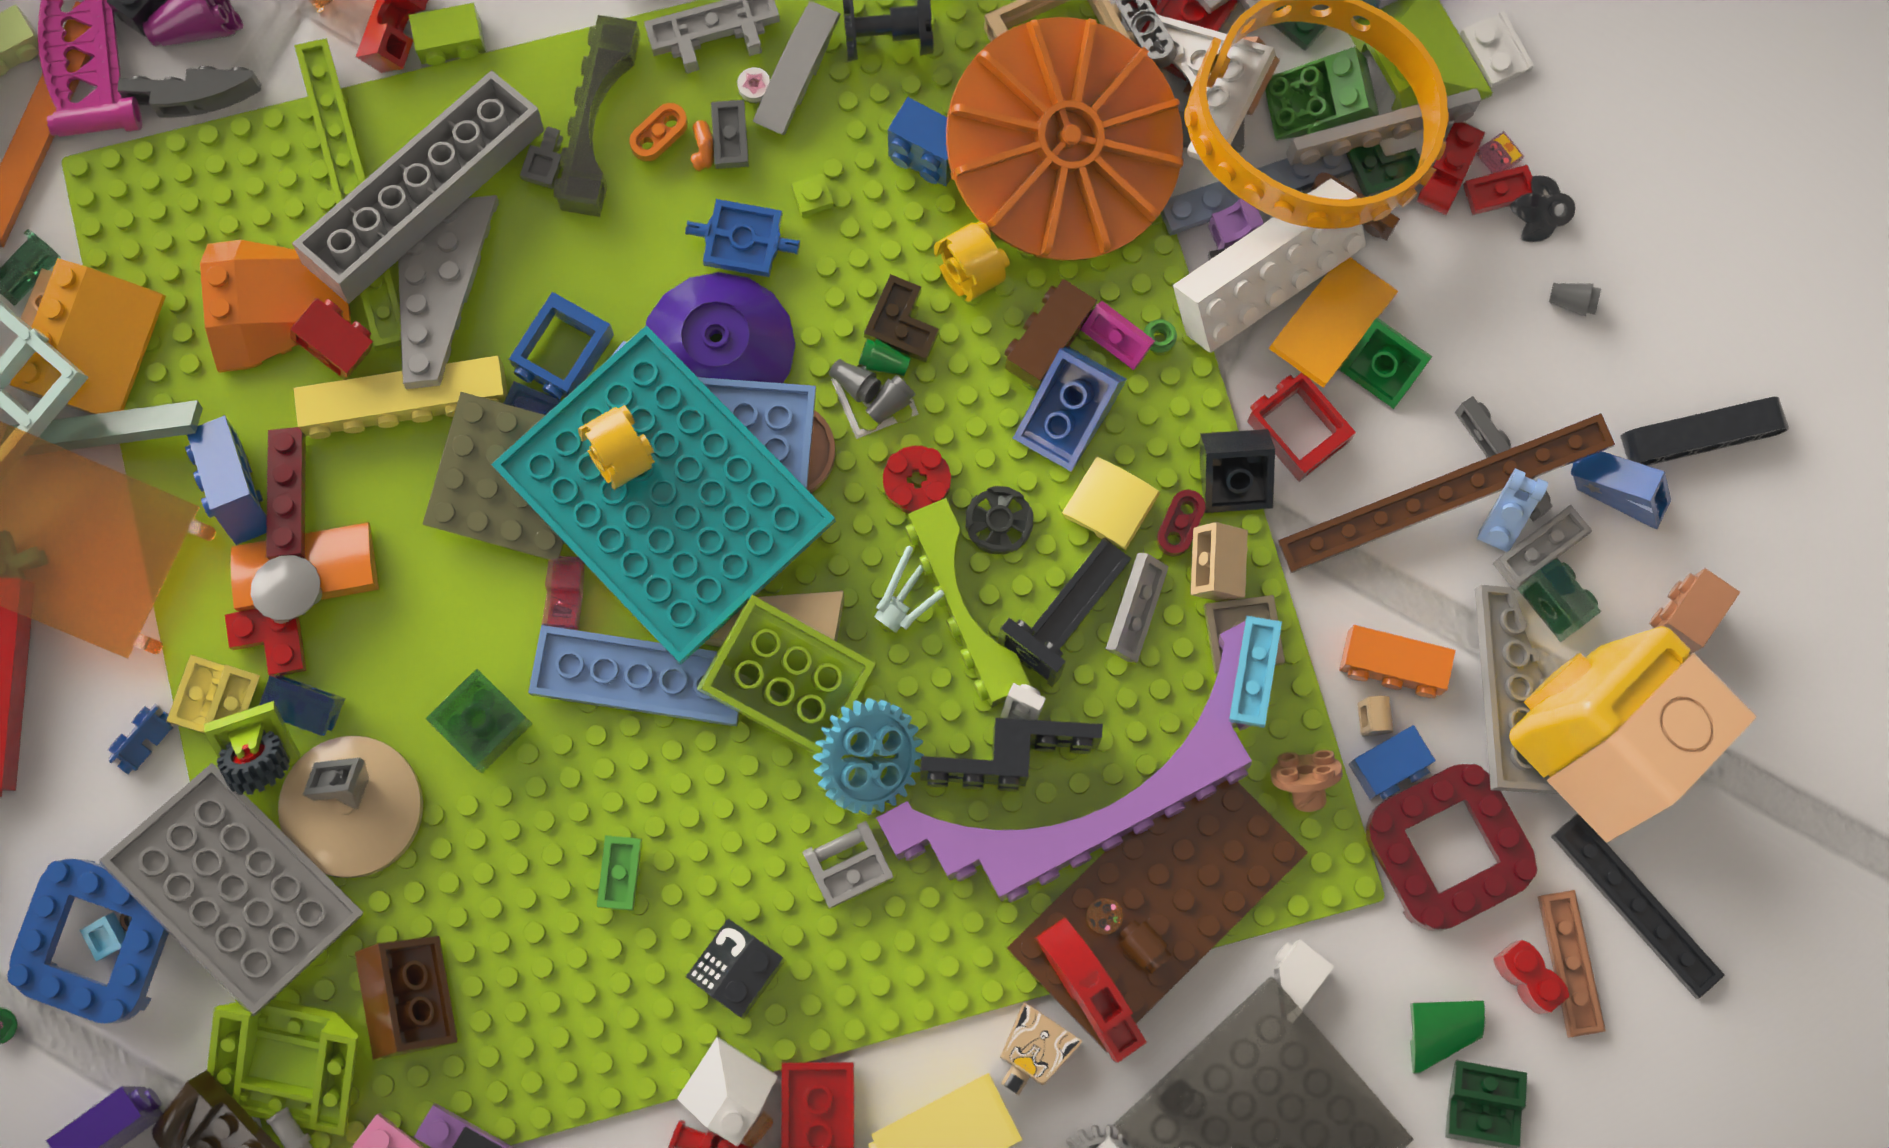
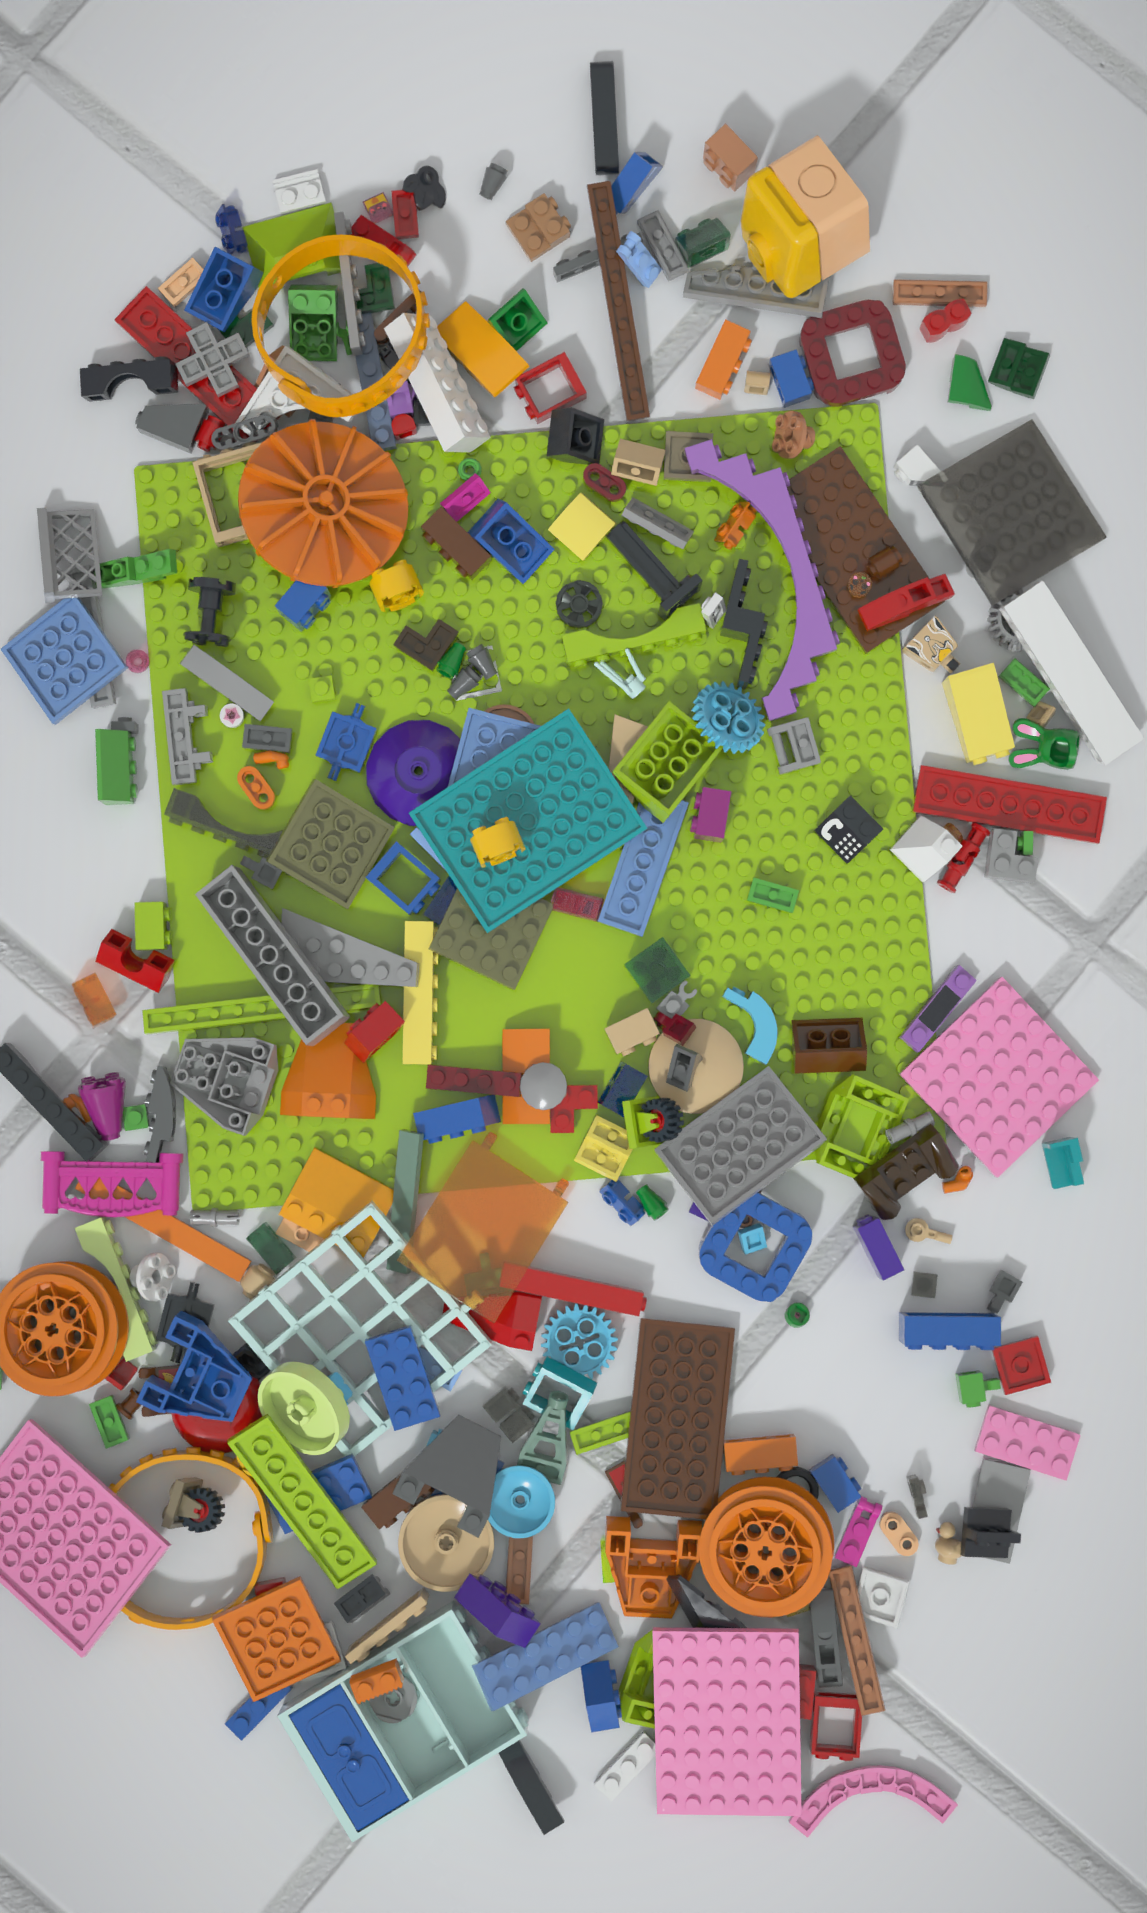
camera: 75 degrees left, 10 degrees up
red plate [883,445,951,514] -> none
medium azure plate [1229,616,1282,728] -> none
black tile [1550,813,1725,999] -> none
none -> bright green plate [123,1104,150,1131]
none -> light grey wedge [170,1038,278,1136]
none -> light grey pin [190,1208,240,1227]
none -> olive plate [266,779,395,909]
none -> red brick [391,414,417,440]
none -> medium nougat plate [506,193,571,262]
none -> tan brick [604,1008,660,1057]
none -> green cone [636,1184,669,1221]
none -> dark red plate [653,1012,697,1046]
none -> light grey plate [656,981,697,1019]
none -> magenta brick [690,787,731,843]
none -> orange hinge [714,502,757,550]
none -> medium azure arch [722,986,777,1065]

